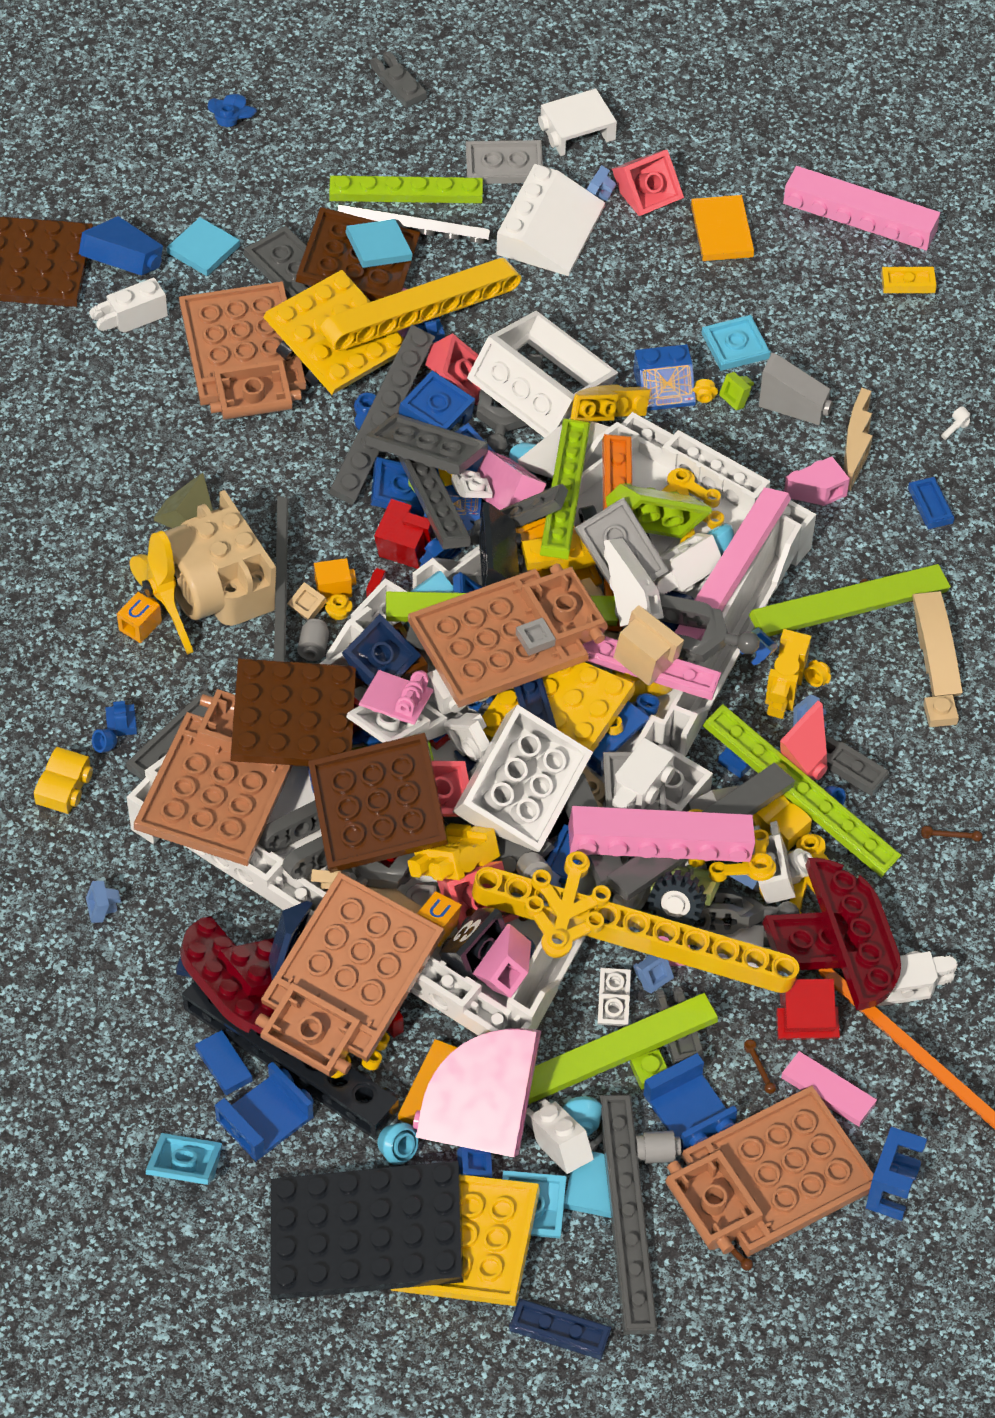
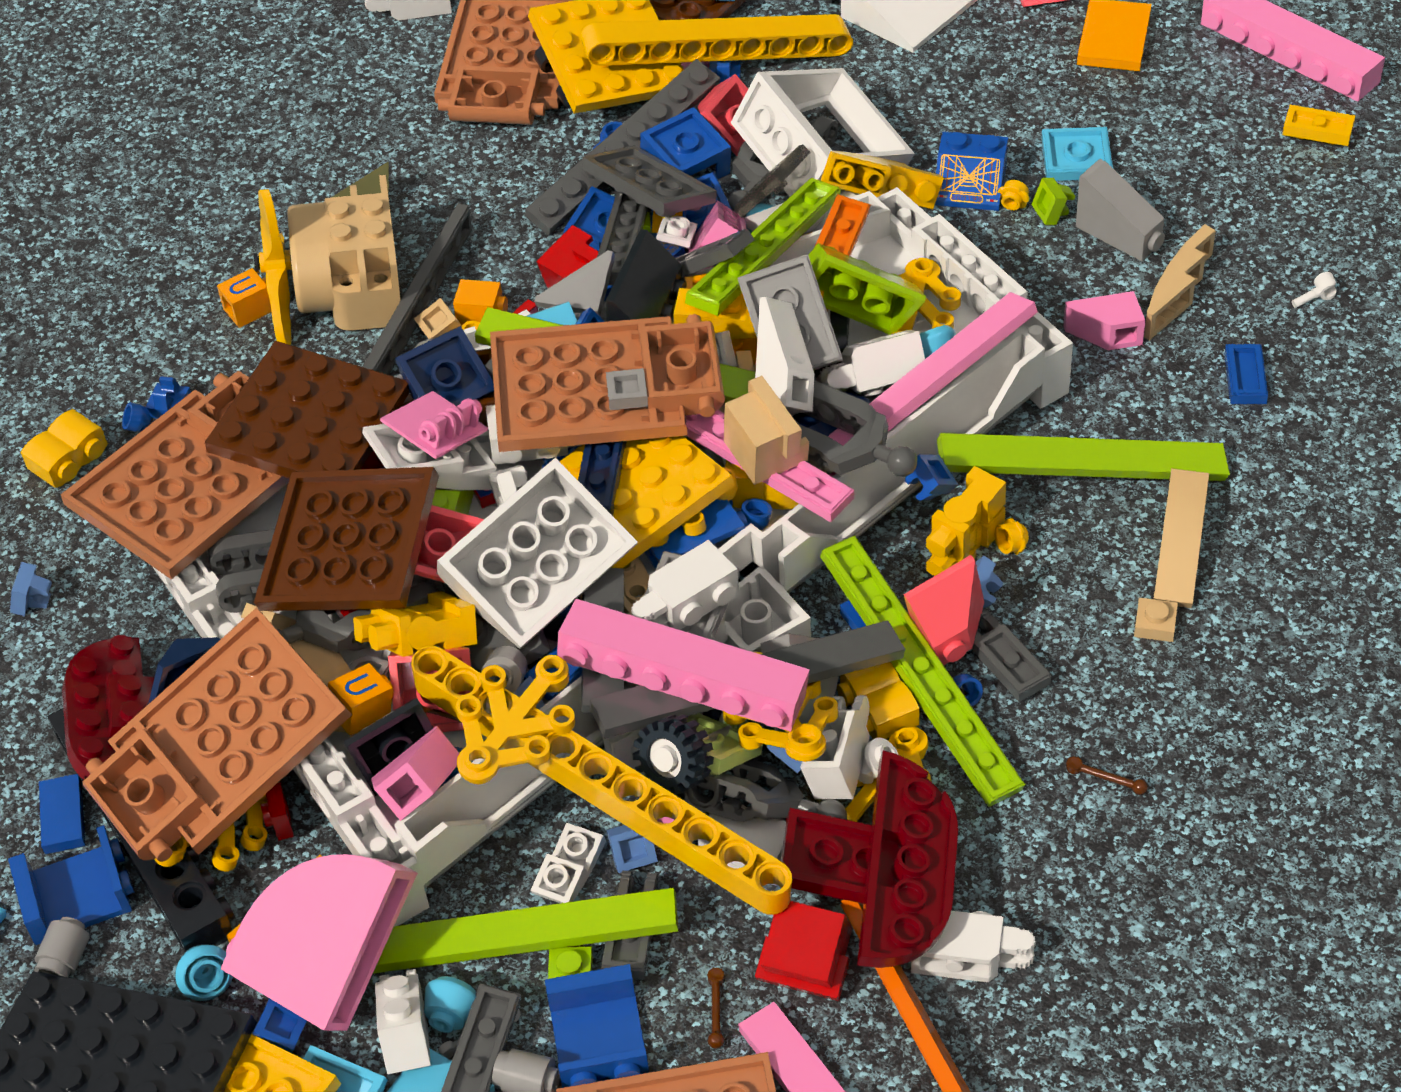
camera: 25 degrees right, 5 degrees down
none -> light grey brick [34,917,90,978]
none -> light grey tile [534,250,615,316]
none -> clear smoke plate [734,144,811,218]

